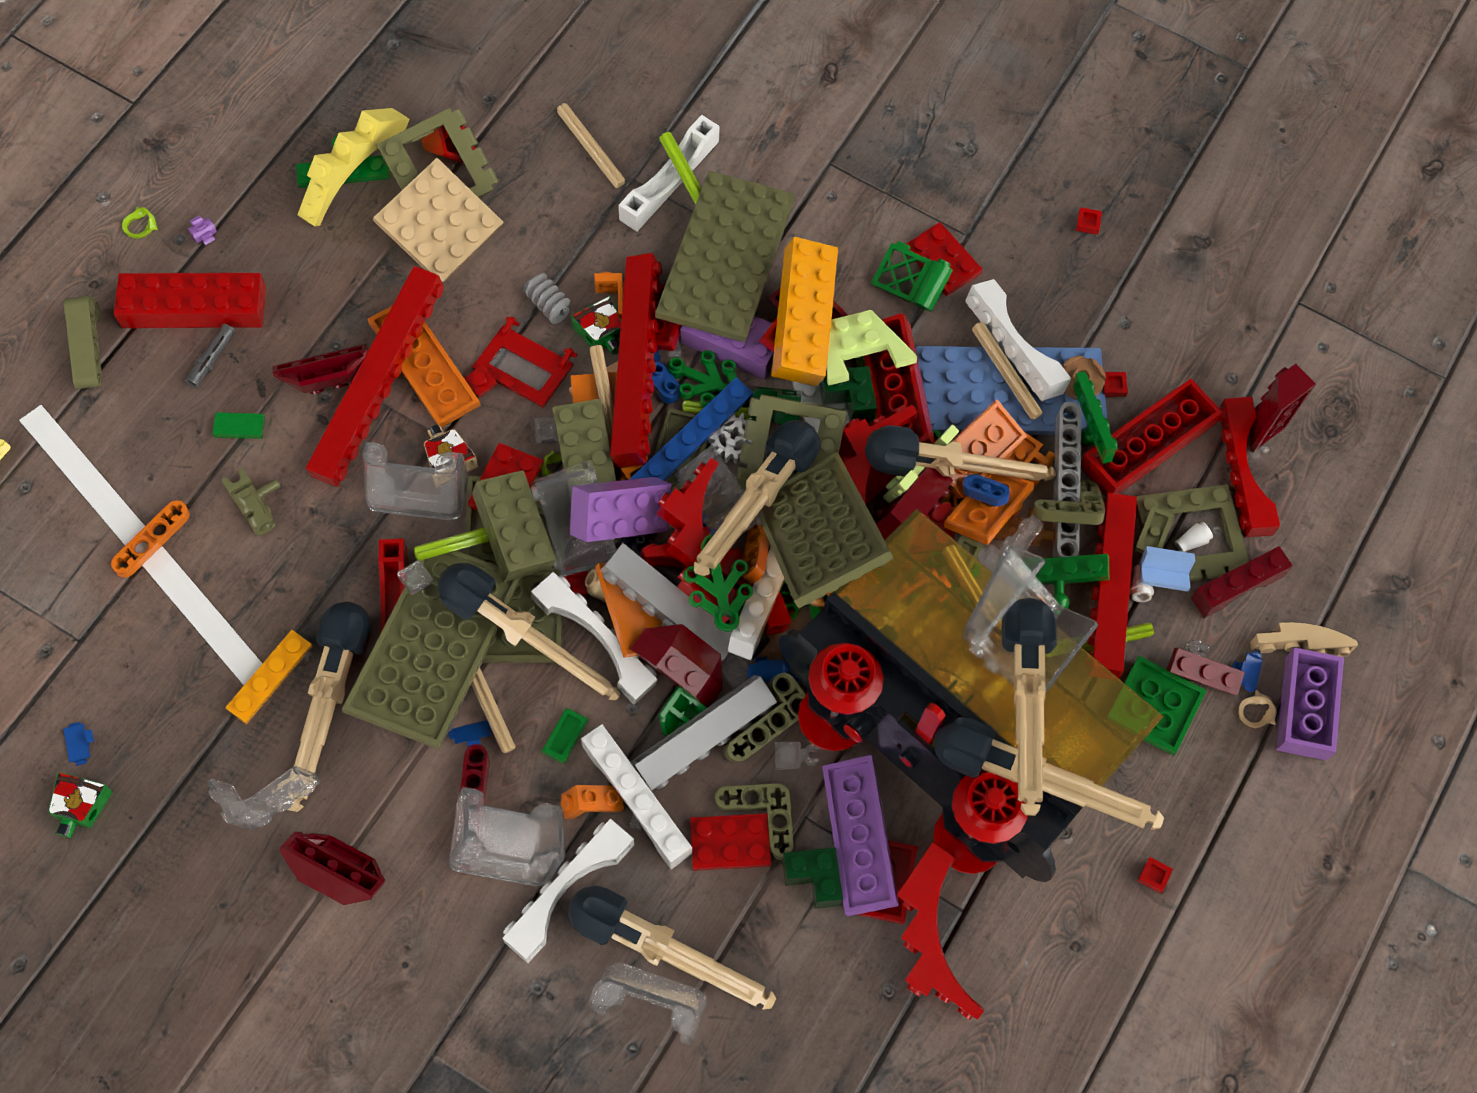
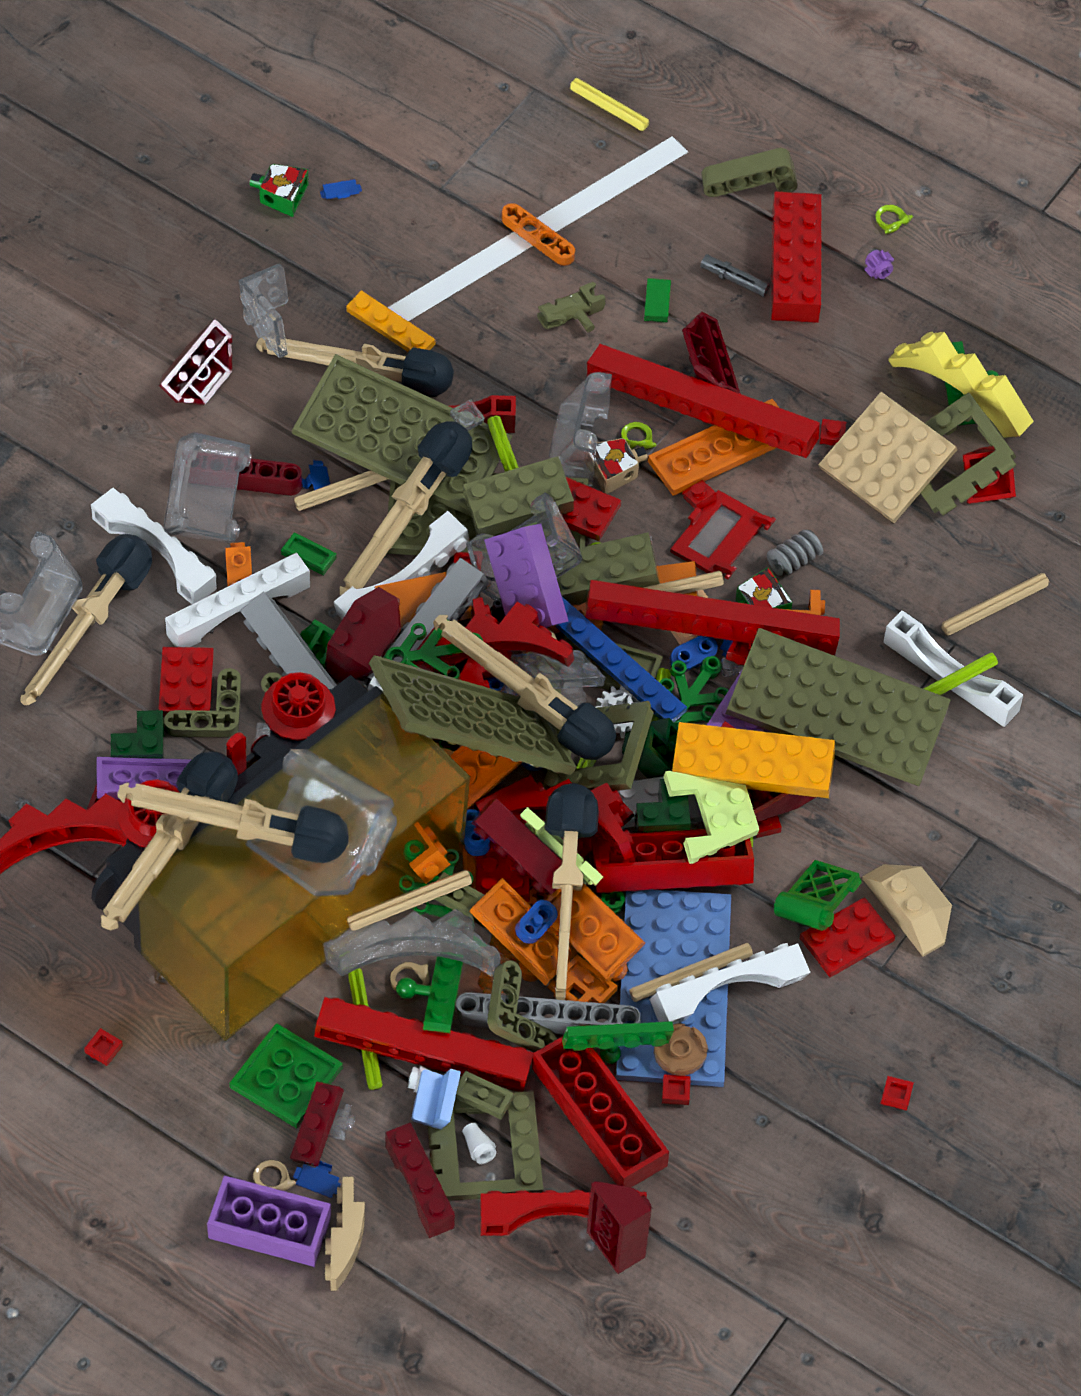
camera: 95 degrees right, 10 degrees down
none -> lime piece [621,422,656,449]
none -> red plate [819,419,846,446]
none -> tan wedge [862,864,952,957]

